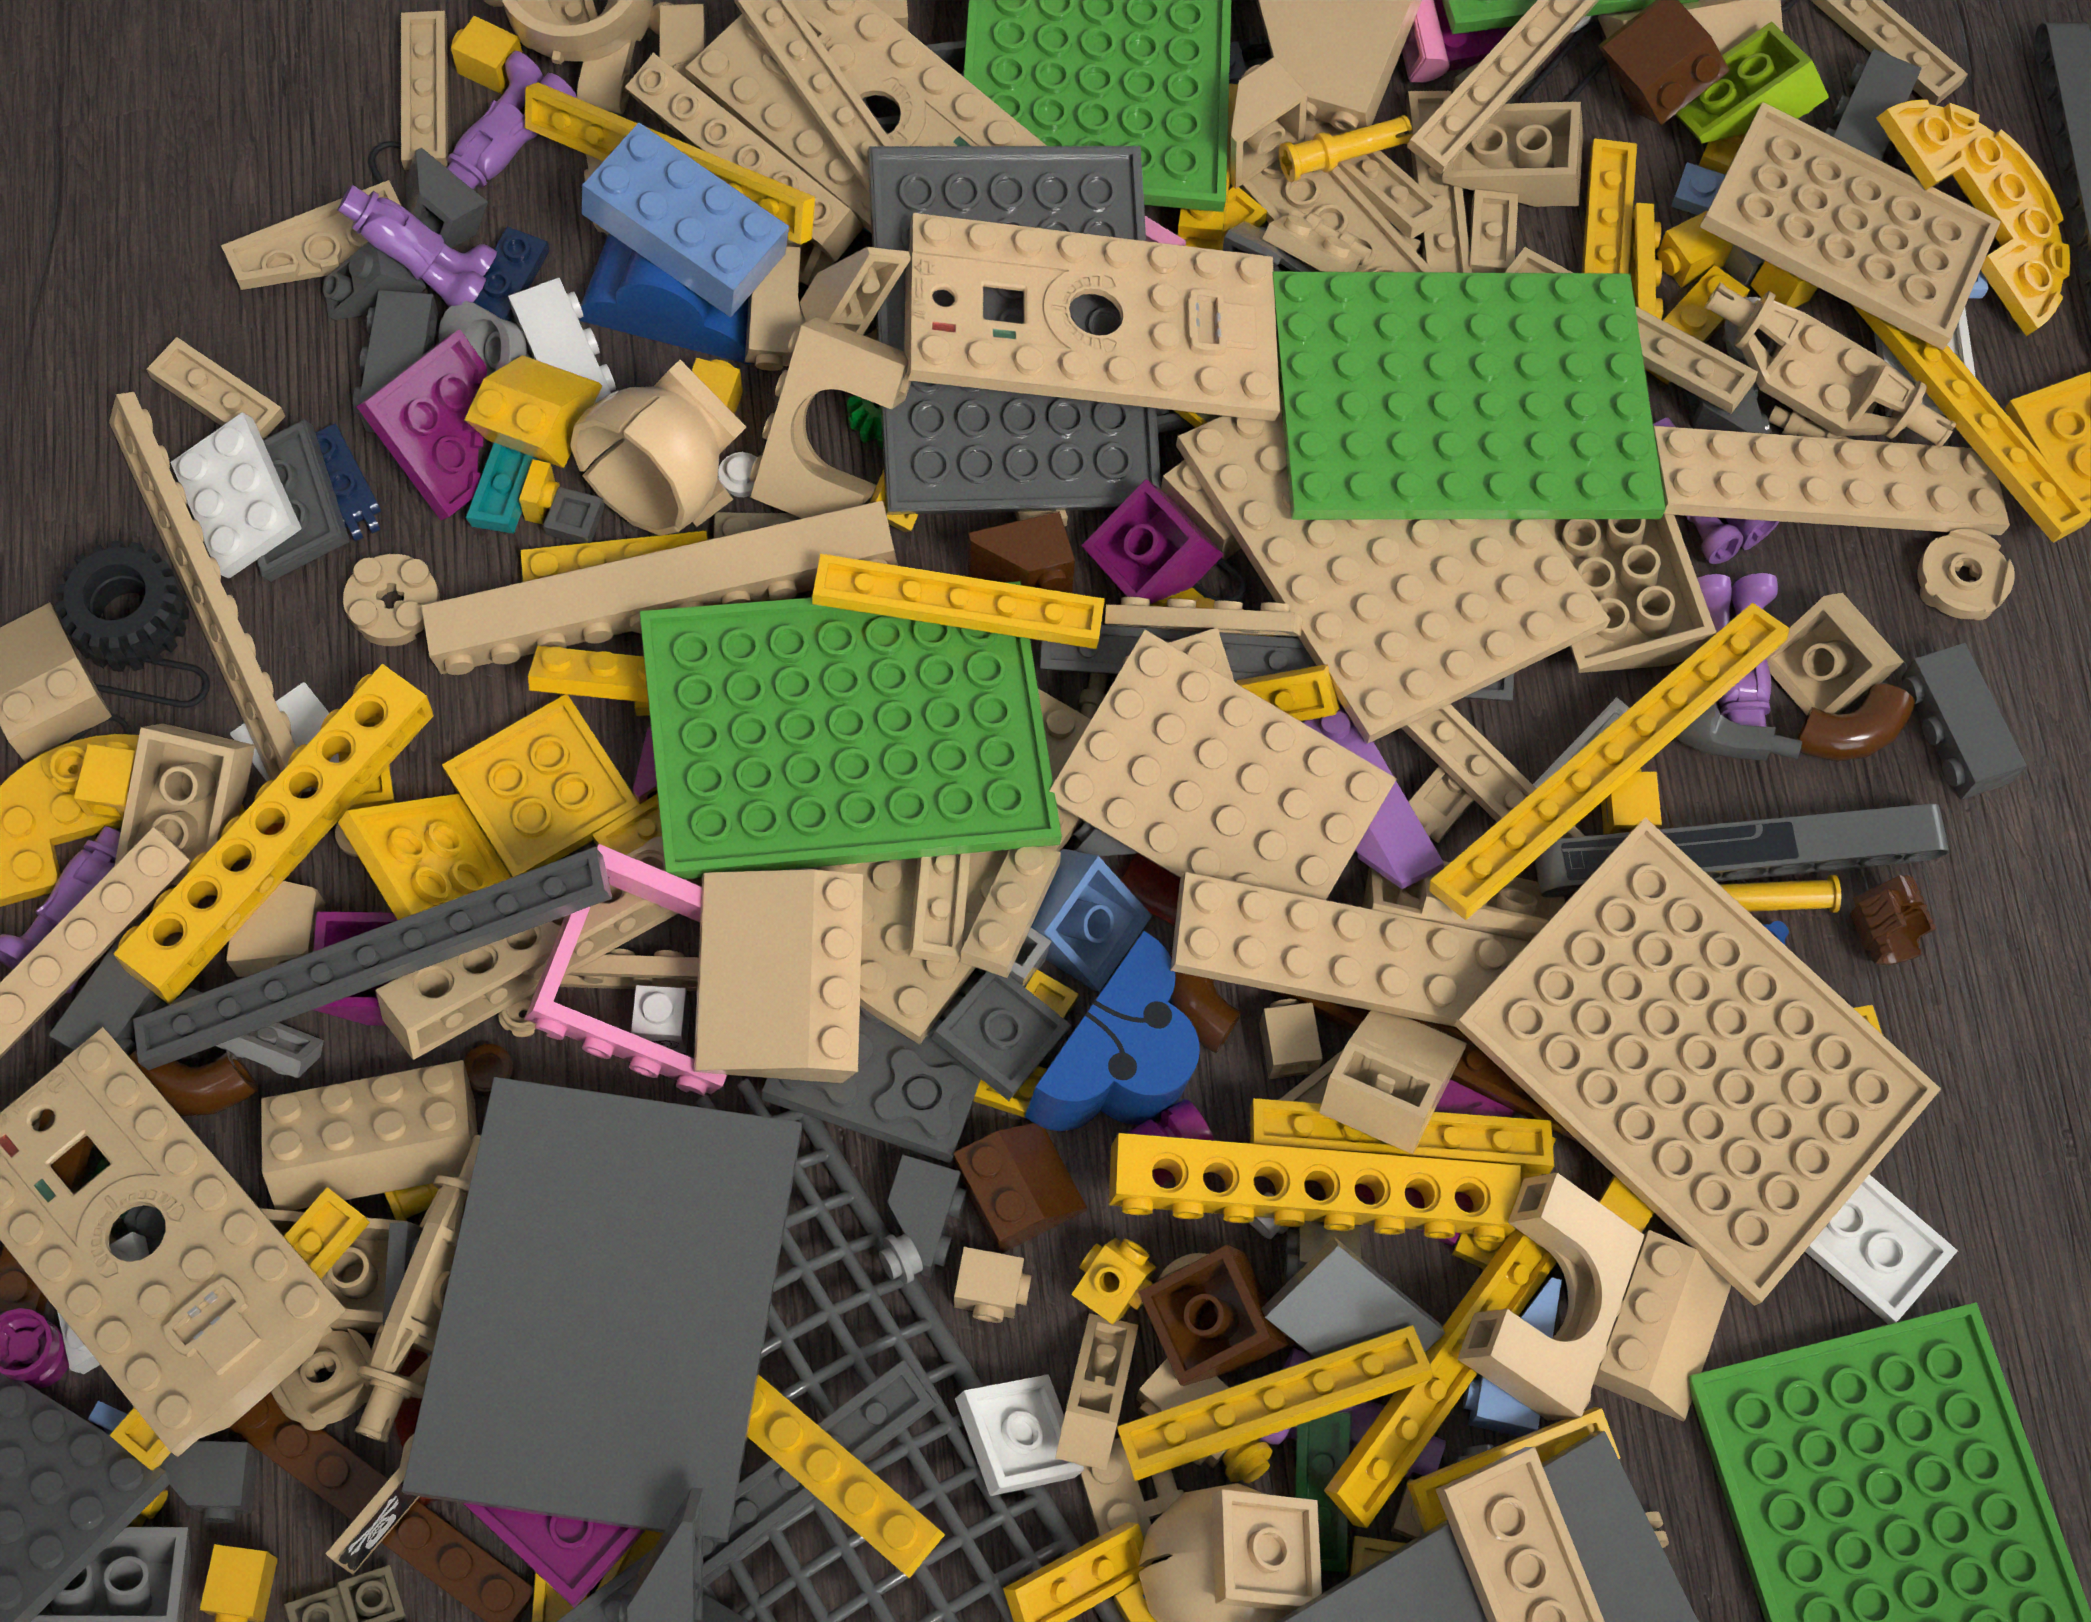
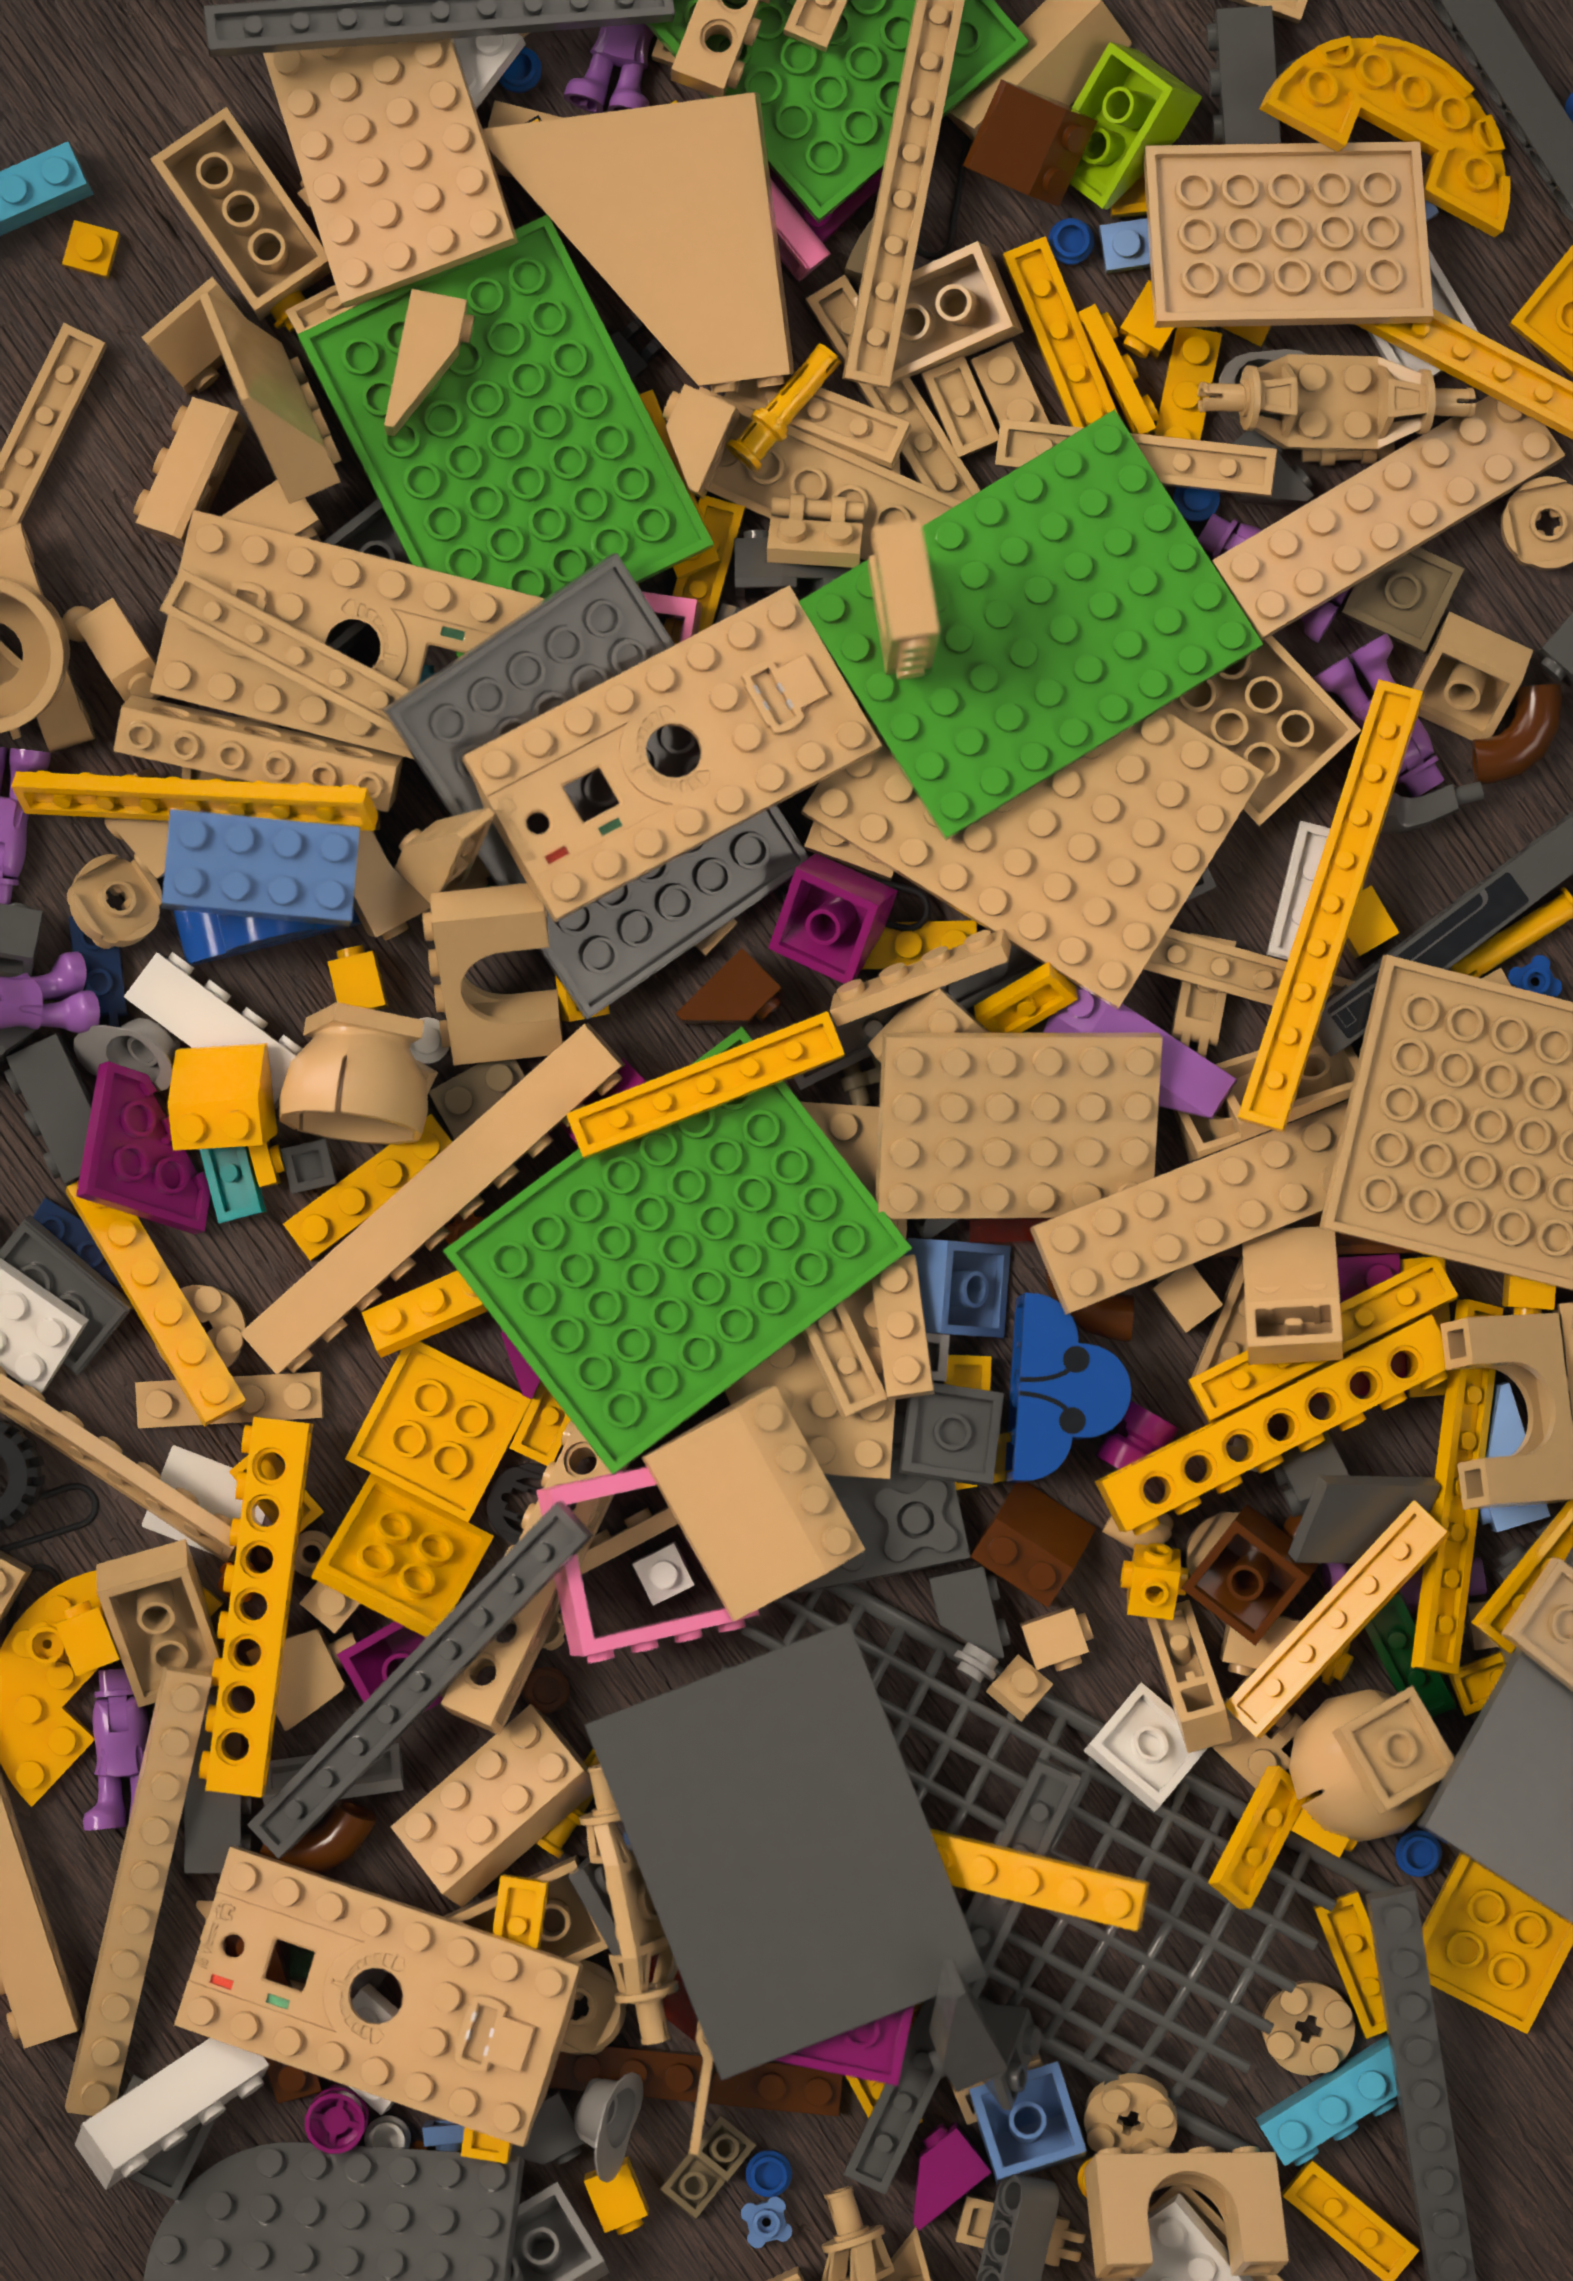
camera: 25 degrees left, 20 degrees up
none -> yellow plate [66,1180,246,1427]
none -> tan plate [67,854,162,949]
none -> tan plate [135,1371,324,1429]
none -> tan brick [299,1582,361,1634]
none -> white plate [364,2115,411,2149]
none -> light grey piece [574,2072,643,2183]
none -> tan arch [868,519,940,680]
none -> tan plate [970,341,1050,428]
none -> tan plate [986,1654,1053,1722]
none -> blue plate [1048,218,1094,265]
none -> tan arm [1102,1513,1174,1550]
none -> blue plate [1173,487,1220,522]
none -> dark tan plate [1340,547,1465,653]

